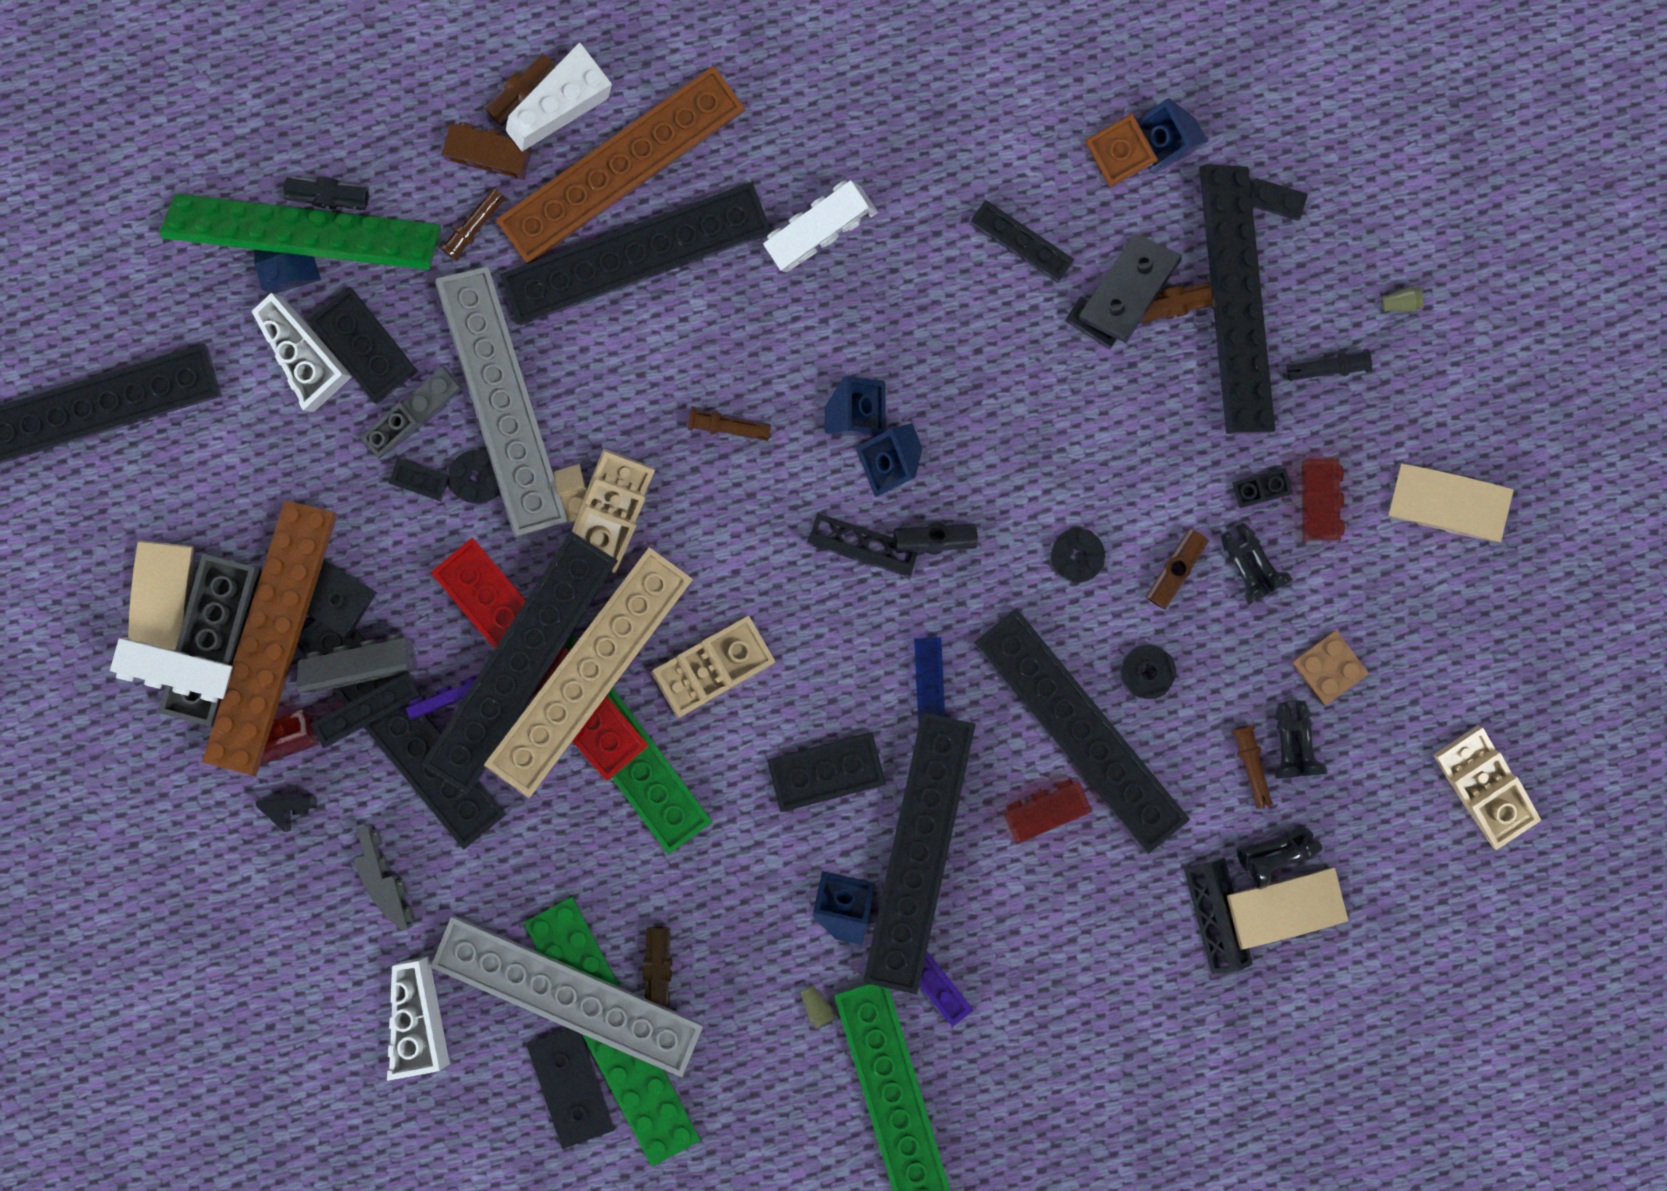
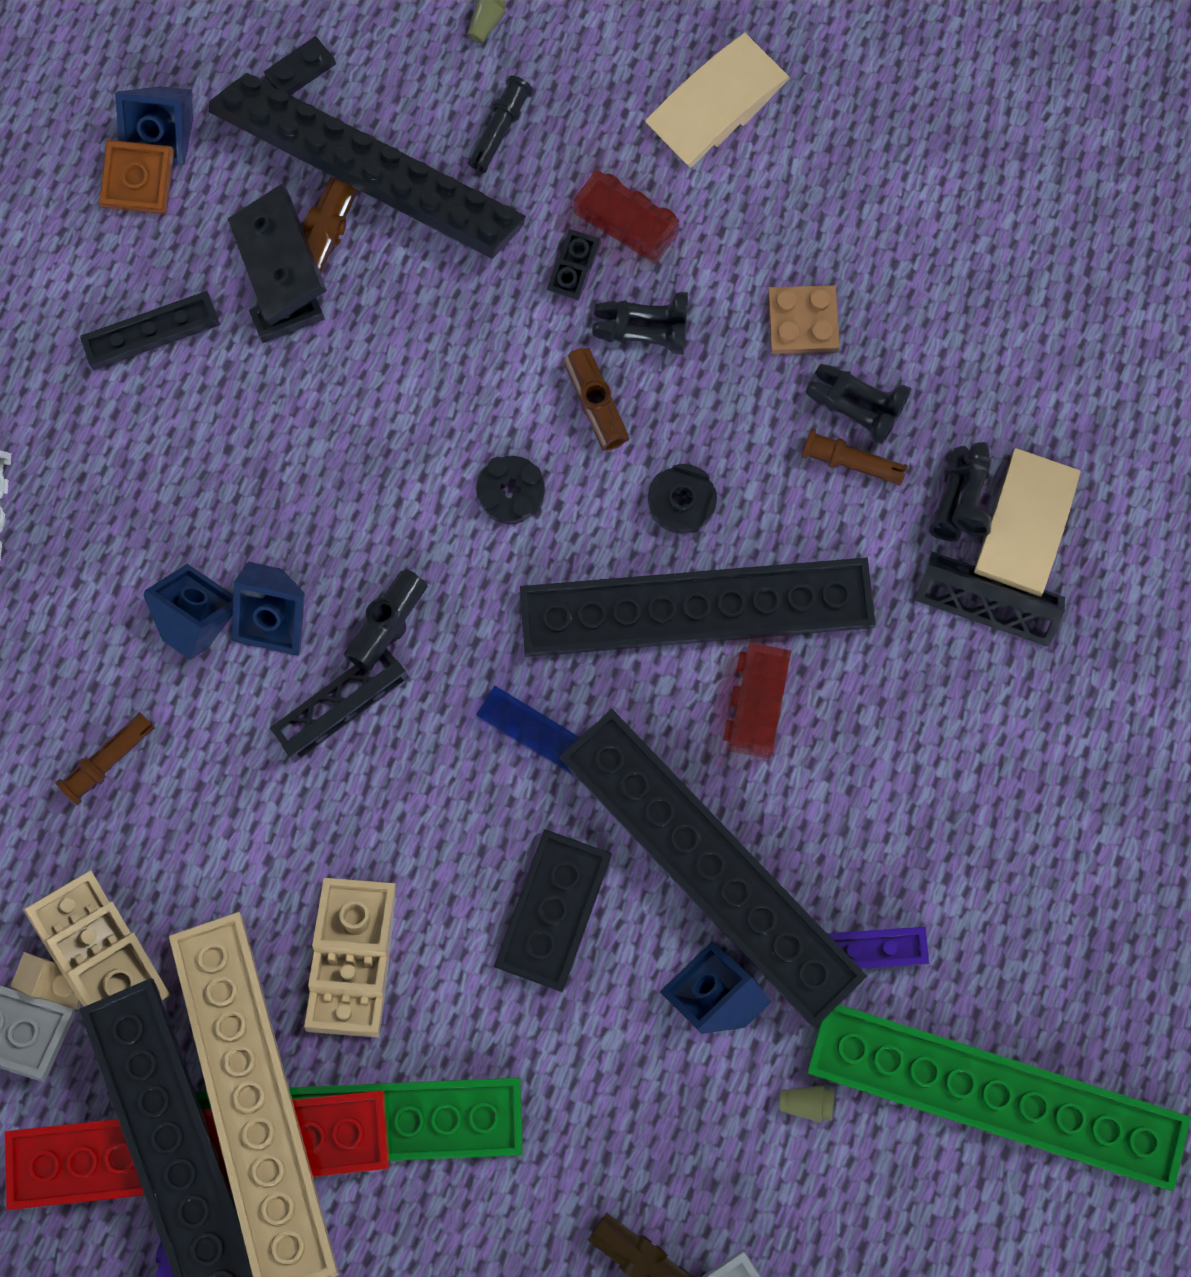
camera: 55 degrees left, 10 degrees down
tan slope [1433,725,1541,850] -> none

